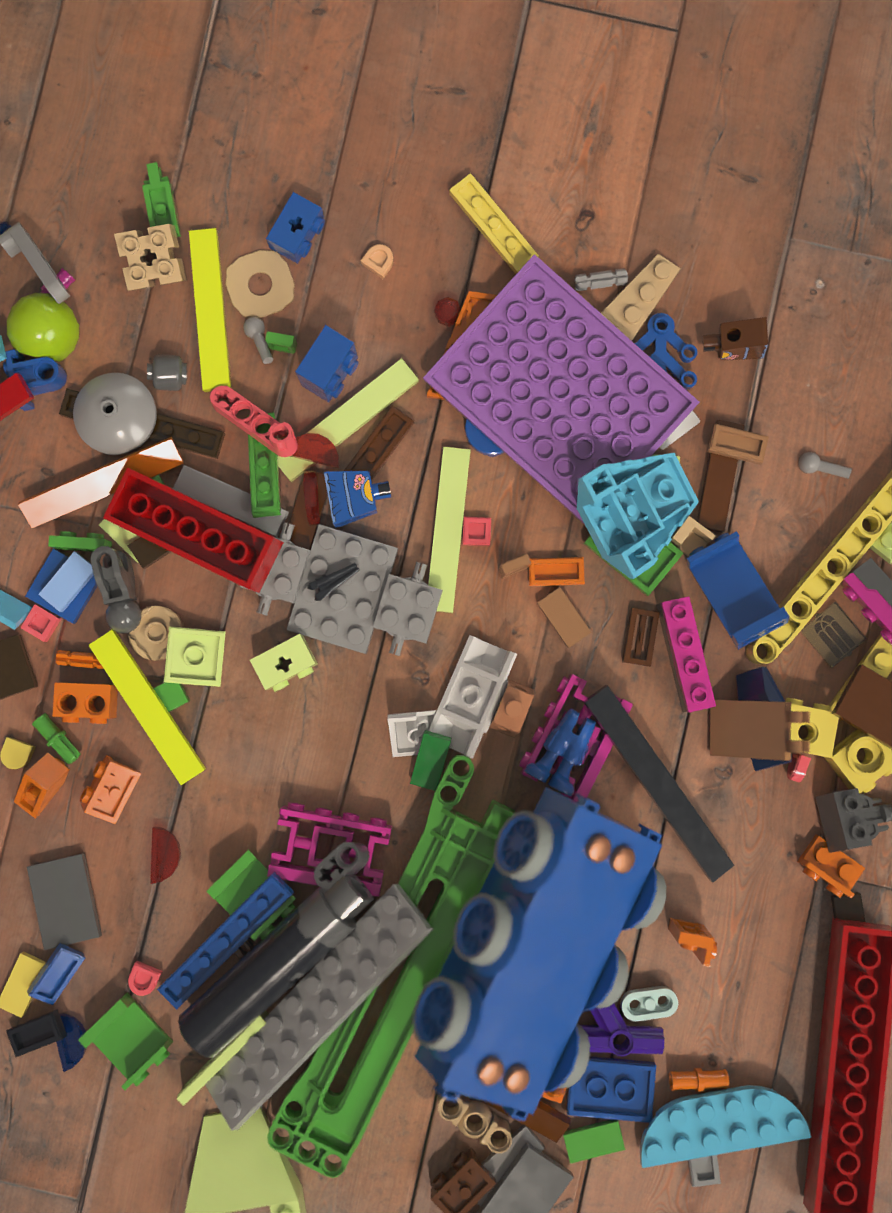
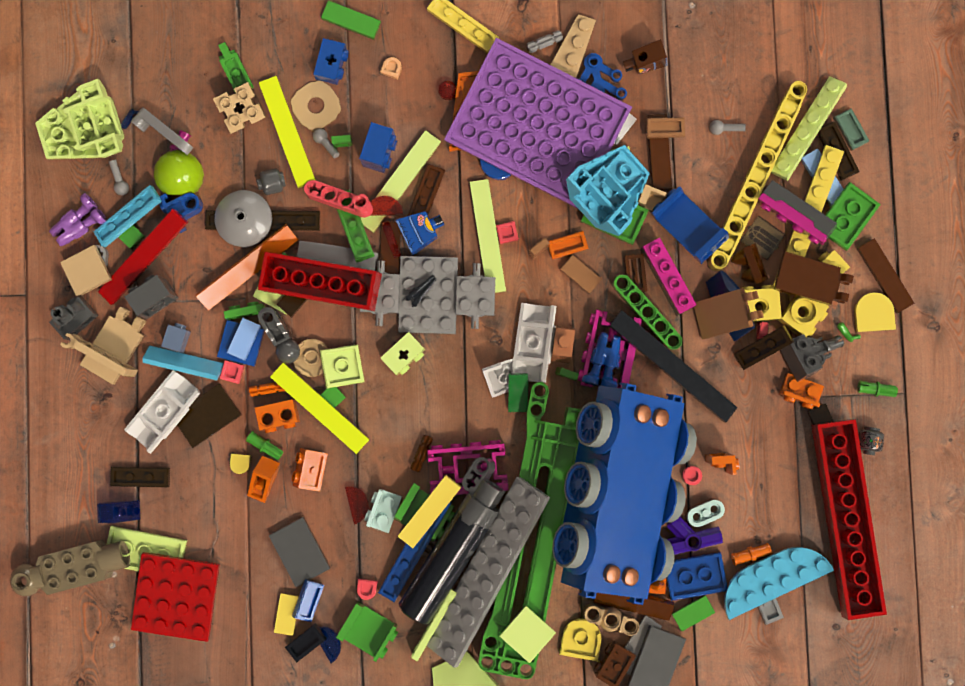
camera: 15 degrees left, 0 degrees up
none -> bright green tile [321,0,381,40]
none -> light aqua bracket [364,489,402,533]
none -> light yellow tile [398,475,461,548]
none -> reddish brown axle [410,435,433,472]
none -> yellowish green tile [499,605,556,663]
none -> bright green tile [555,367,579,380]
none -> light yellow tile [559,618,601,662]
none -> bright green beam [612,275,682,350]
none -> coral tile [682,466,702,485]
none -> reddish brown tile [731,243,768,284]
none -> dark brown tile [734,325,794,370]

